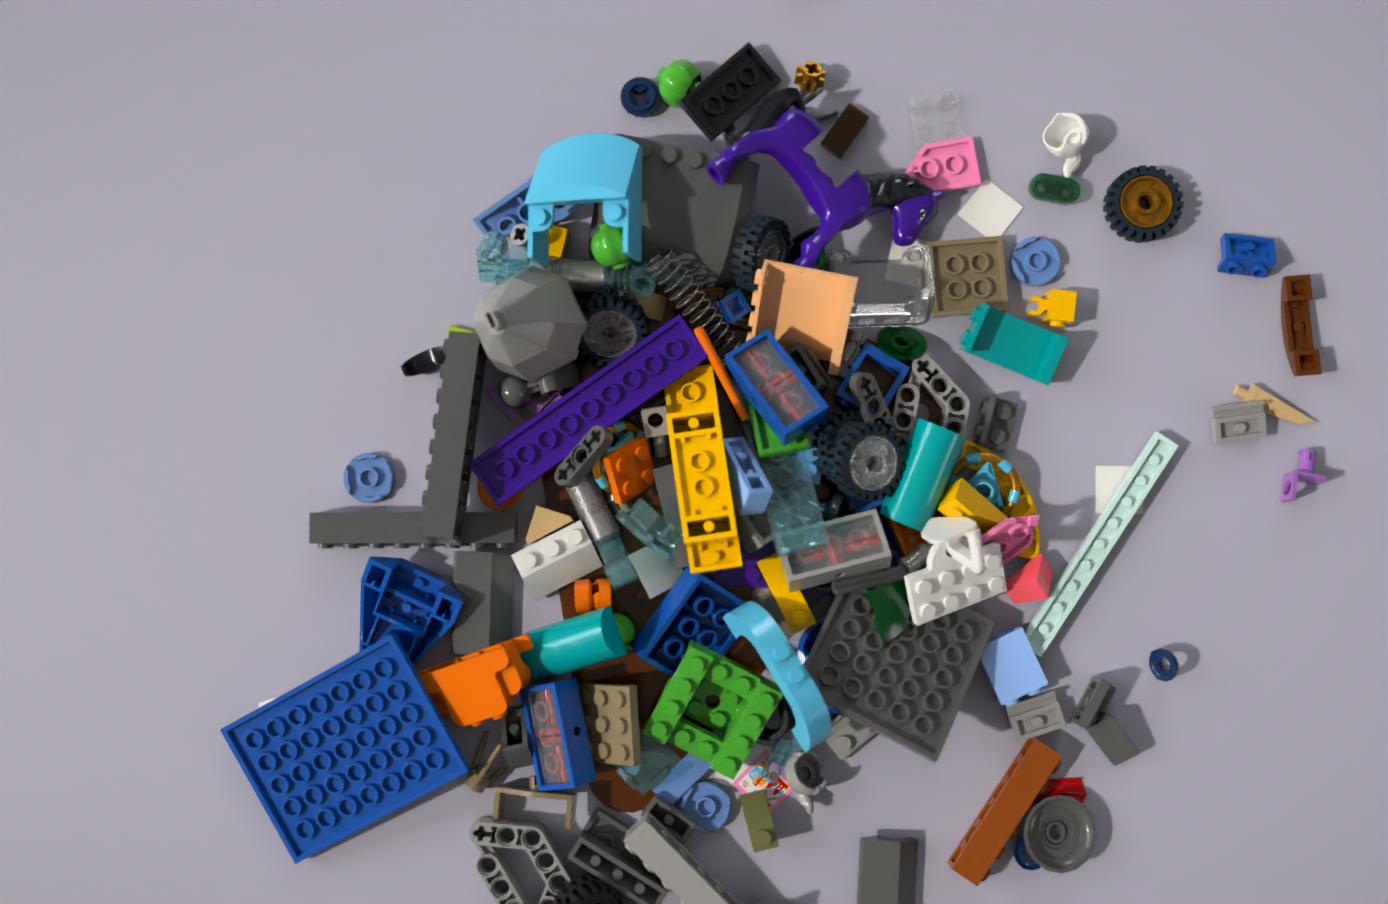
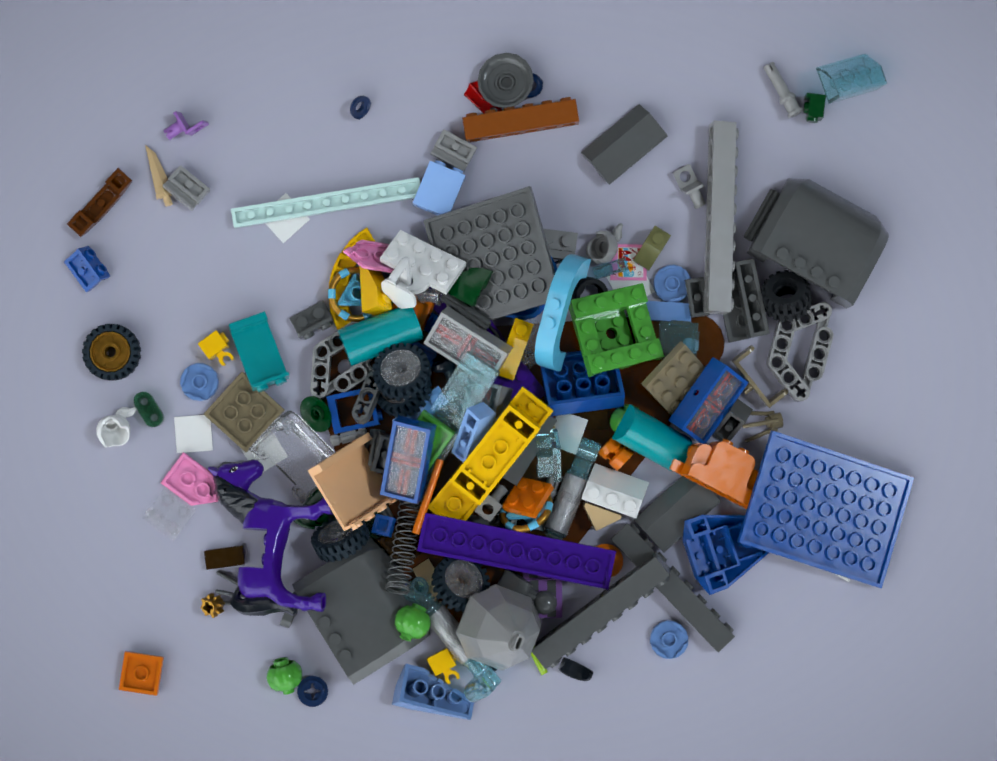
camera: 125 degrees left, 0 degrees up
bush [510,223,528,252] -> none
medium azure windscreen [524,133,642,266] -> none
dark grey beam [554,425,613,488] -> none
black plate [678,42,782,142] -> none
coral slope [1005,553,1053,604] -> none
dark grey bracket [1069,676,1116,730] -> none
dark grey slope [1085,711,1140,766] -> none

